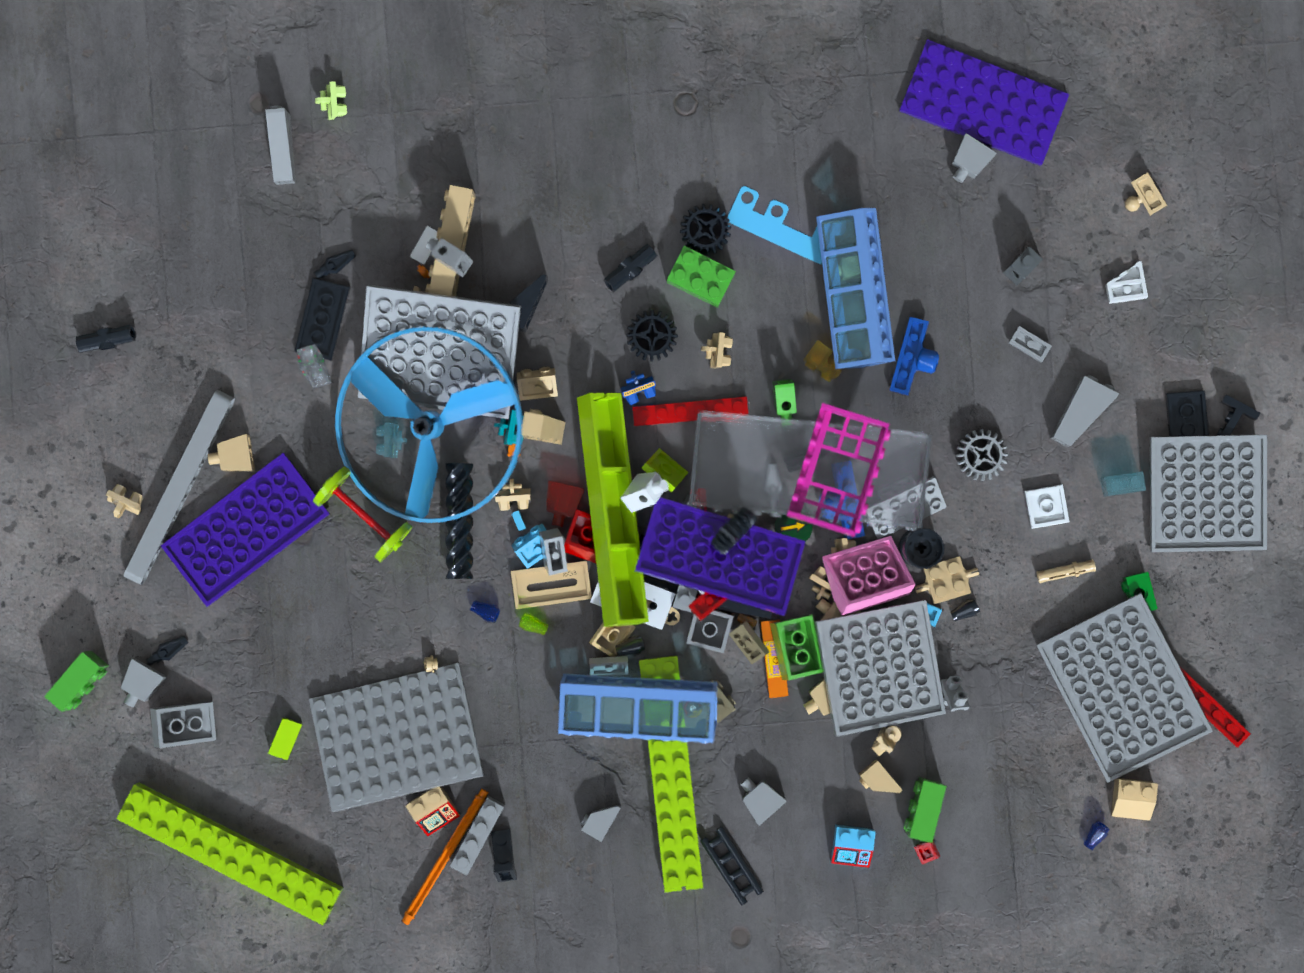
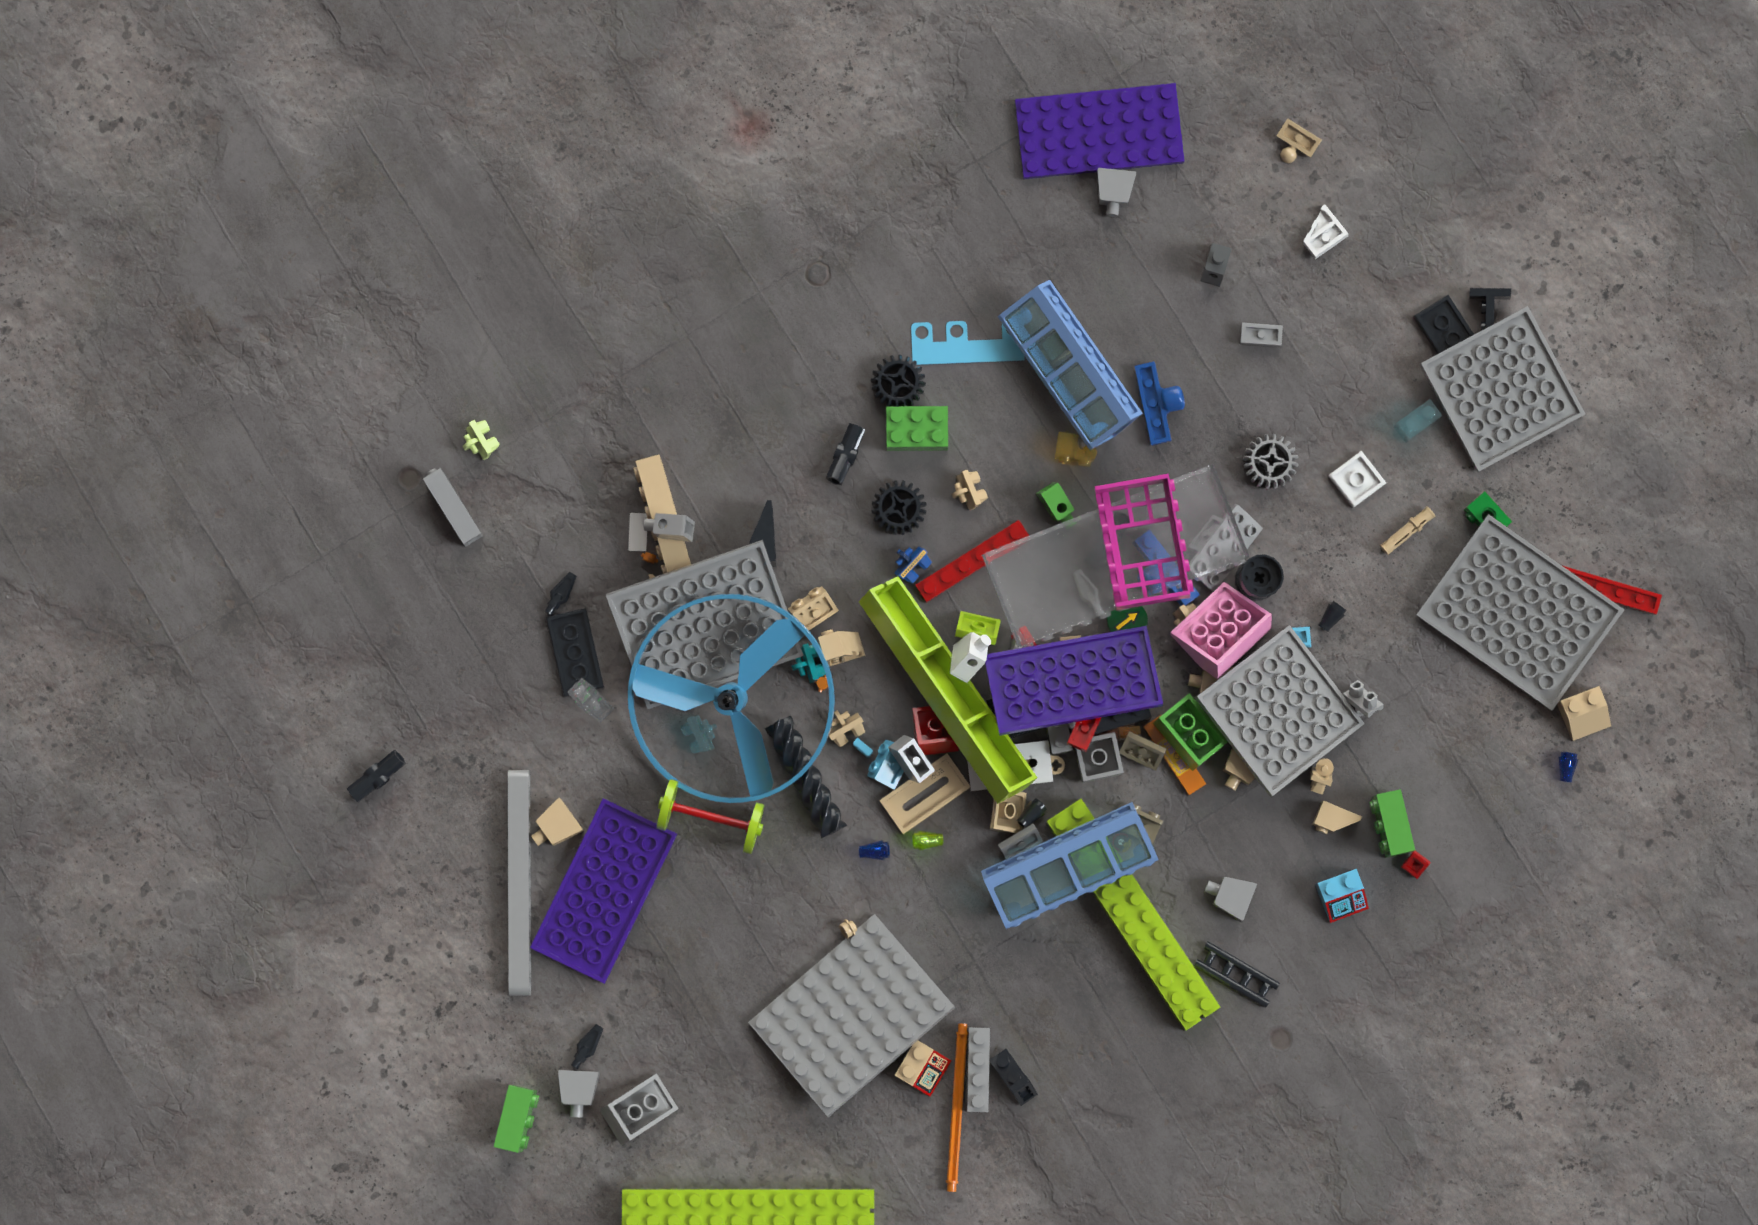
camera: 25 degrees left, 5 degrees down
tan hips [106,484,143,518] -> none
lime slope [268,717,302,760] -> none
clear red torso [546,481,585,527] -> none
light grey slope [580,804,621,842] -> none
black gear [711,507,757,554] -> none
tan hips [808,566,831,600] -> none
tan plate [914,556,979,604] -> none
light grey slope [1050,375,1119,447] -> none

